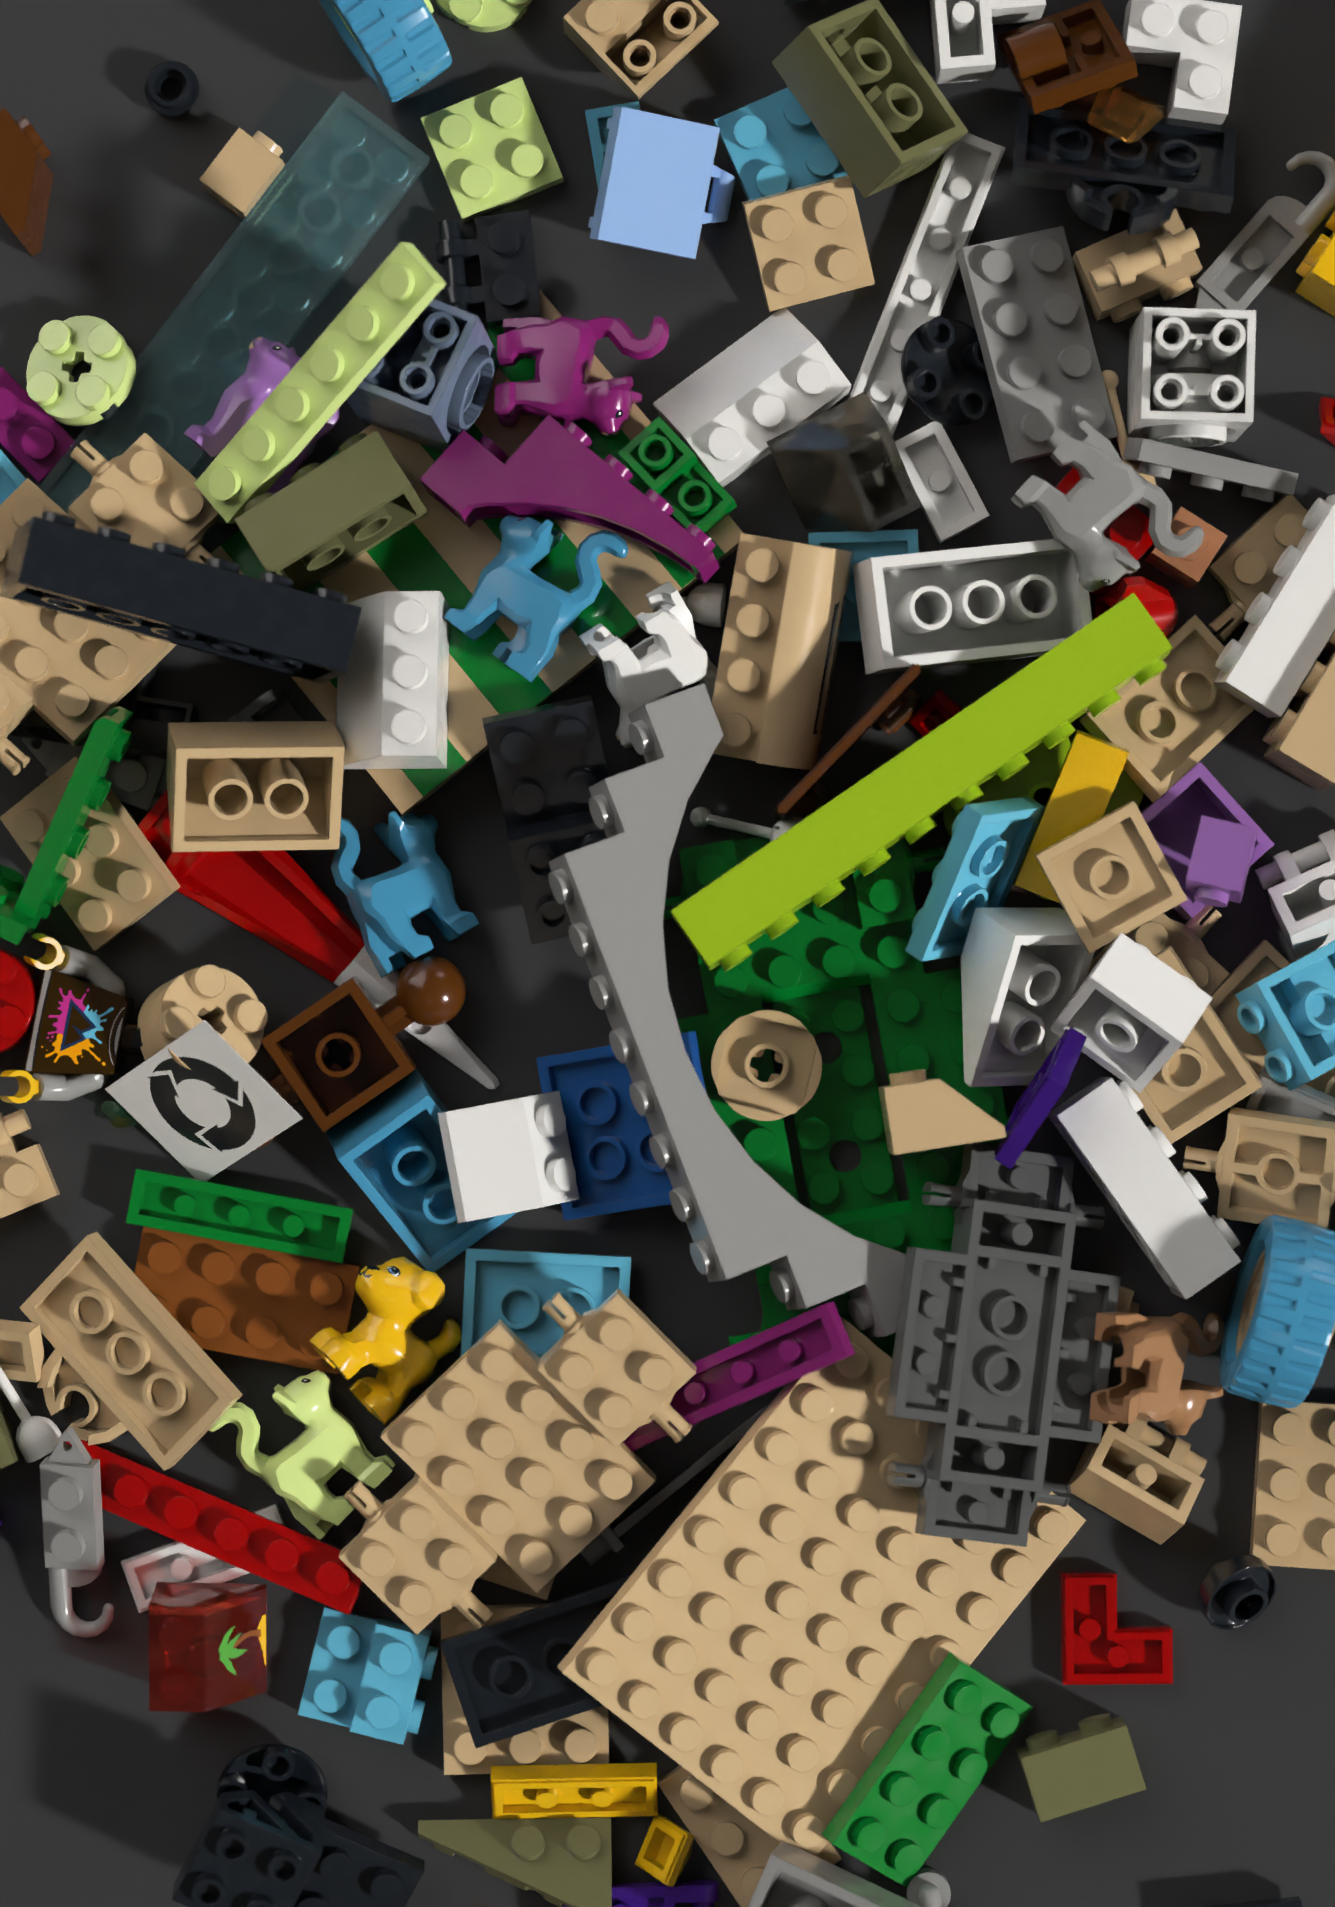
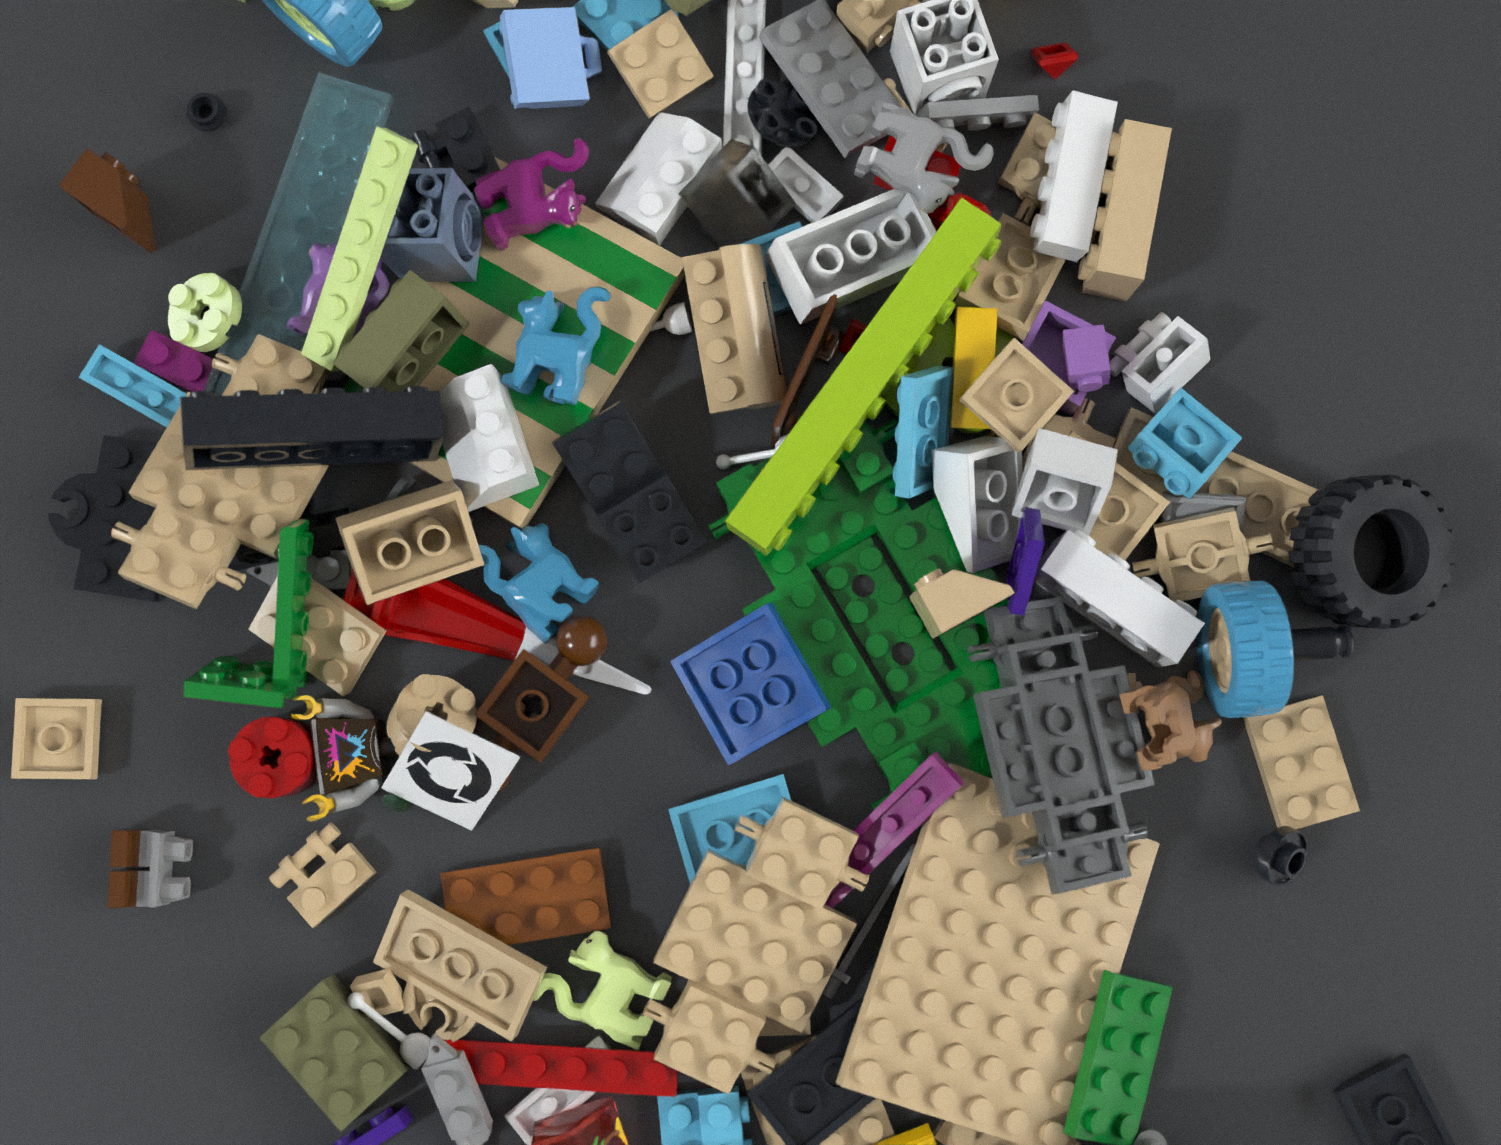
camera: 15 degrees left, 5 degrees down
green plate [126,1168,354,1263] -> none
tan brick [199,127,288,223] -> none
yellow animal [309,1257,462,1426] -> none
dark azure slope [326,1069,517,1272] -> none
magenta arch [420,415,720,584] -> none
yellowish green plate [421,77,564,223] -> none
white slope [437,1091,580,1223] -> none
light grey arch [548,683,906,1338] -> none
white animal [579,581,718,748] -> none
green slope [618,416,737,534] -> none
tan plate [711,1010,822,1121] -> none
olive brick [1016,1713,1146,1823] -> none
red tile [1060,1572,1173,1685] -> none
tan brick [1068,1419,1207,1545] -> none
nougat brick [1144,506,1227,589] -> none

